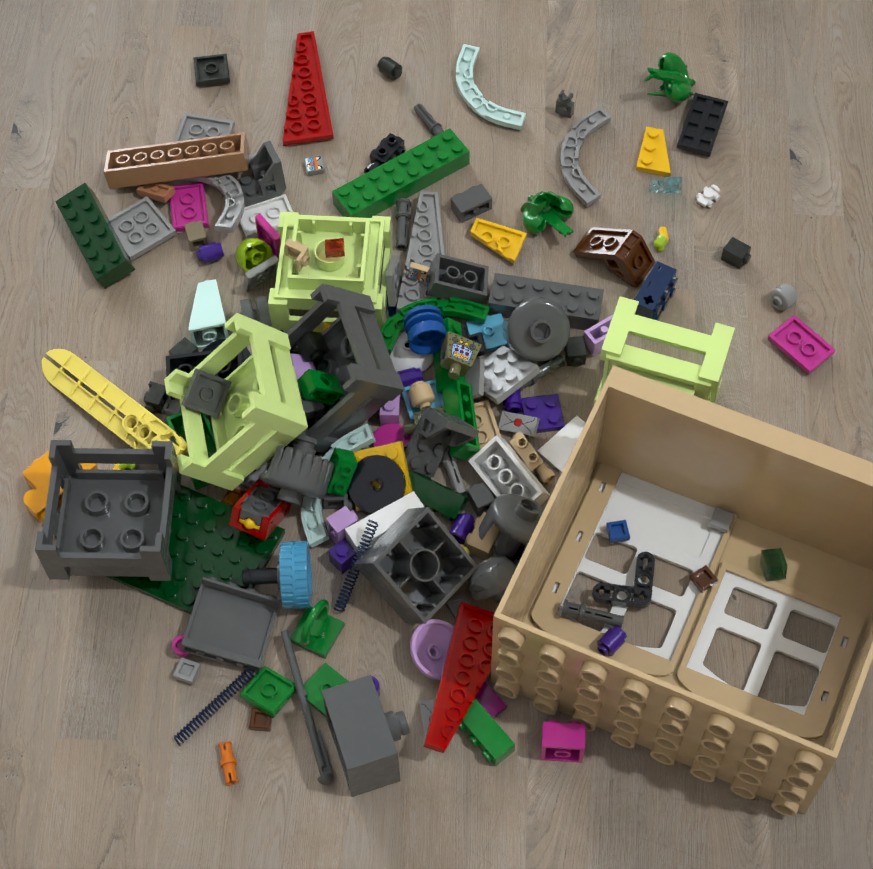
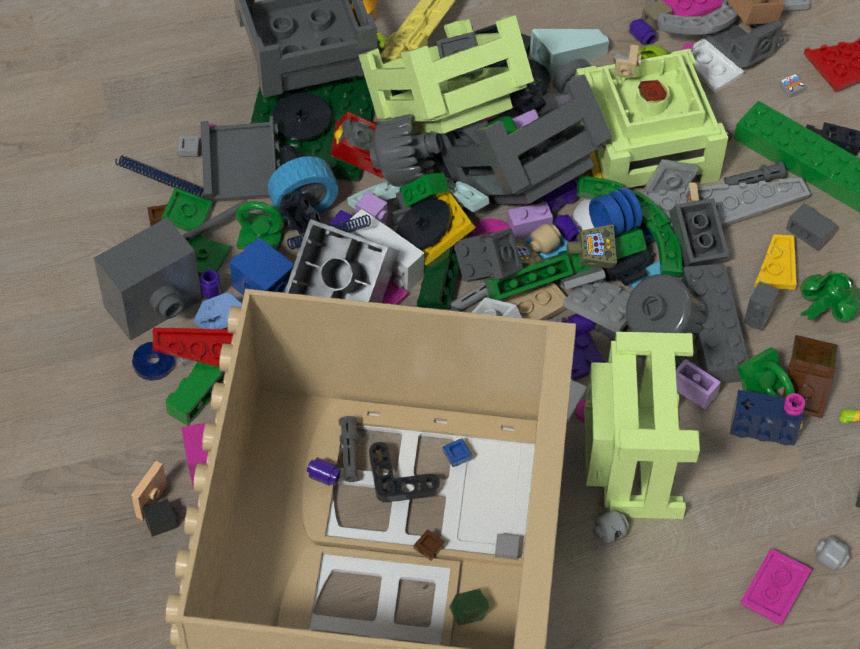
camera: 70 degrees right, 5 degrees down
orange pin [218,741,239,786] -> none
none -> light nougat plate [131,461,167,520]
none -> clear blue tile [132,342,175,381]
none -> pearl dark grey brick [142,499,179,537]
none -> light blue brick [193,292,242,329]
none -> blue brick [229,238,294,296]
none -> black piece [272,93,331,141]
none -> black brick [279,190,320,235]
none -> green tile [737,347,795,398]
none -> dark grey brick [744,281,779,331]
none -> dark pink bush [784,393,805,416]

